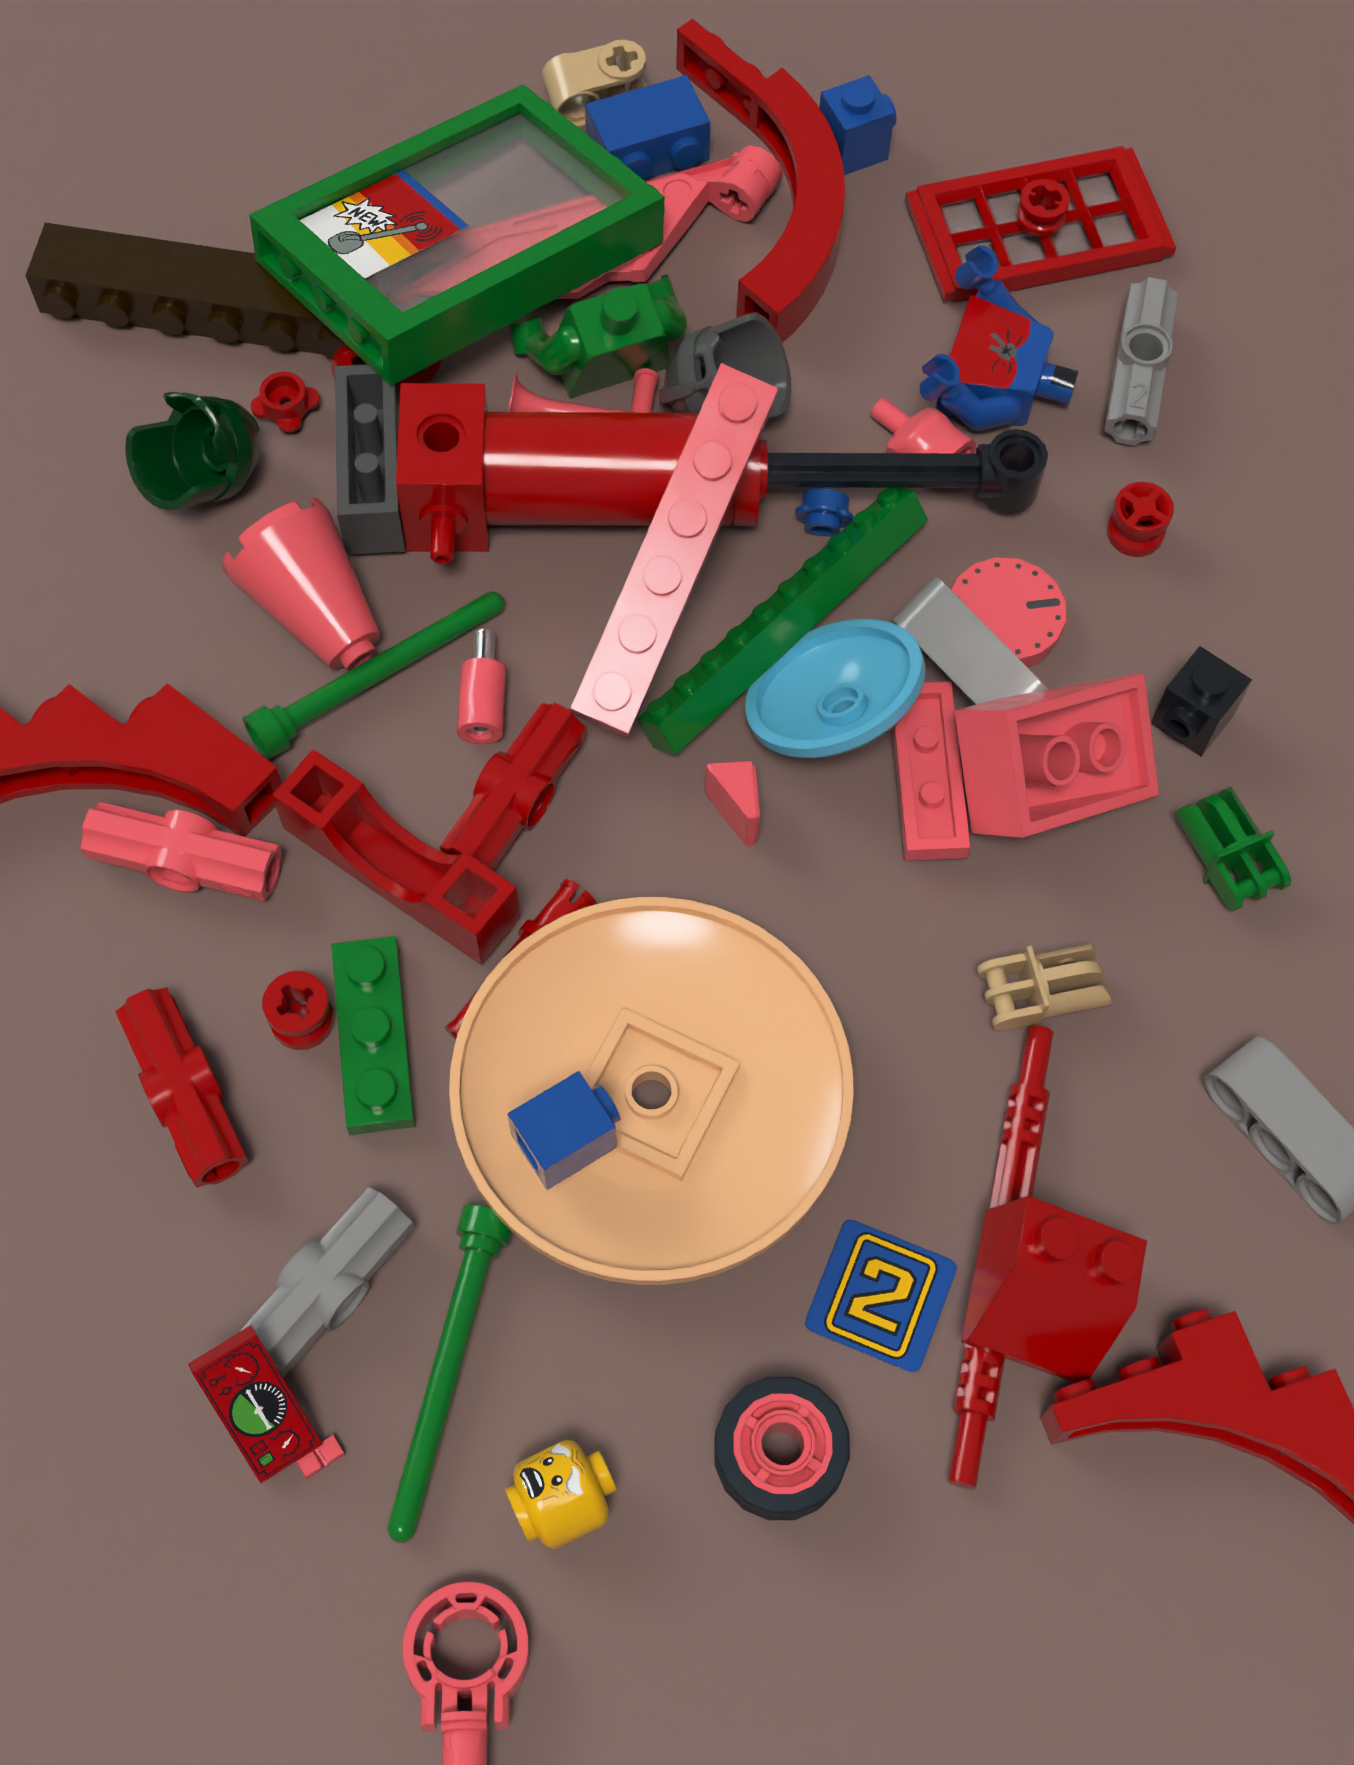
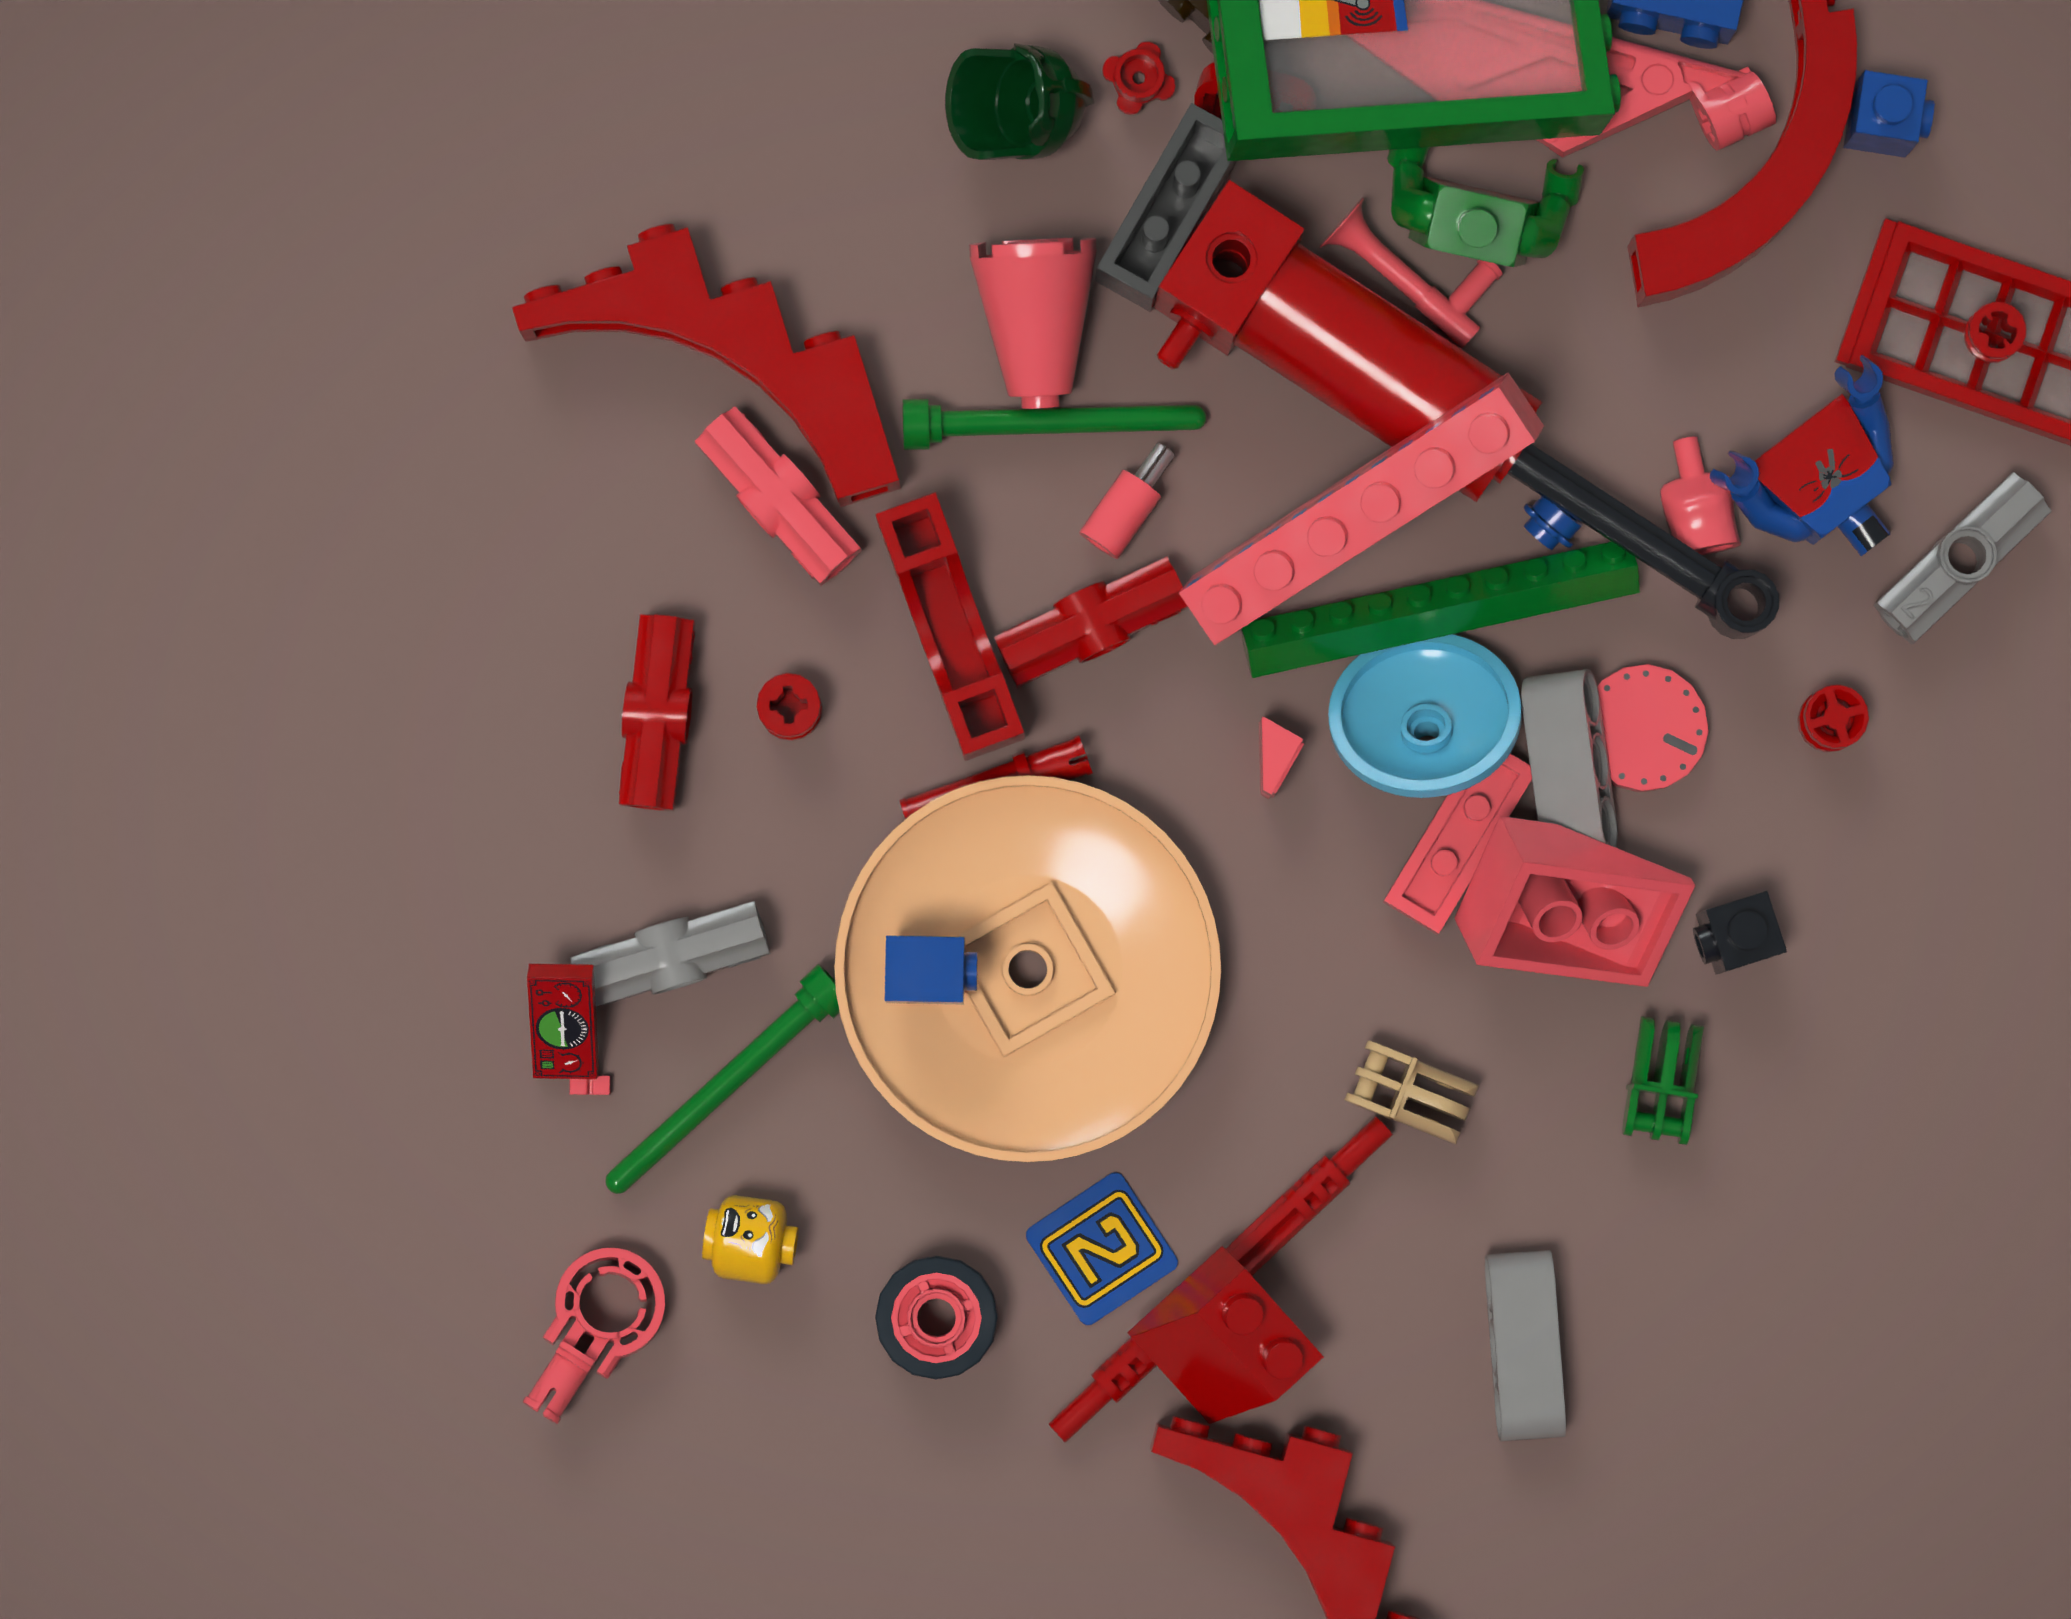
camera: 35 degrees right, 20 degrees up
green plate [331,936,415,1135] -> none
dark grey helmet [656,313,791,418] -> none

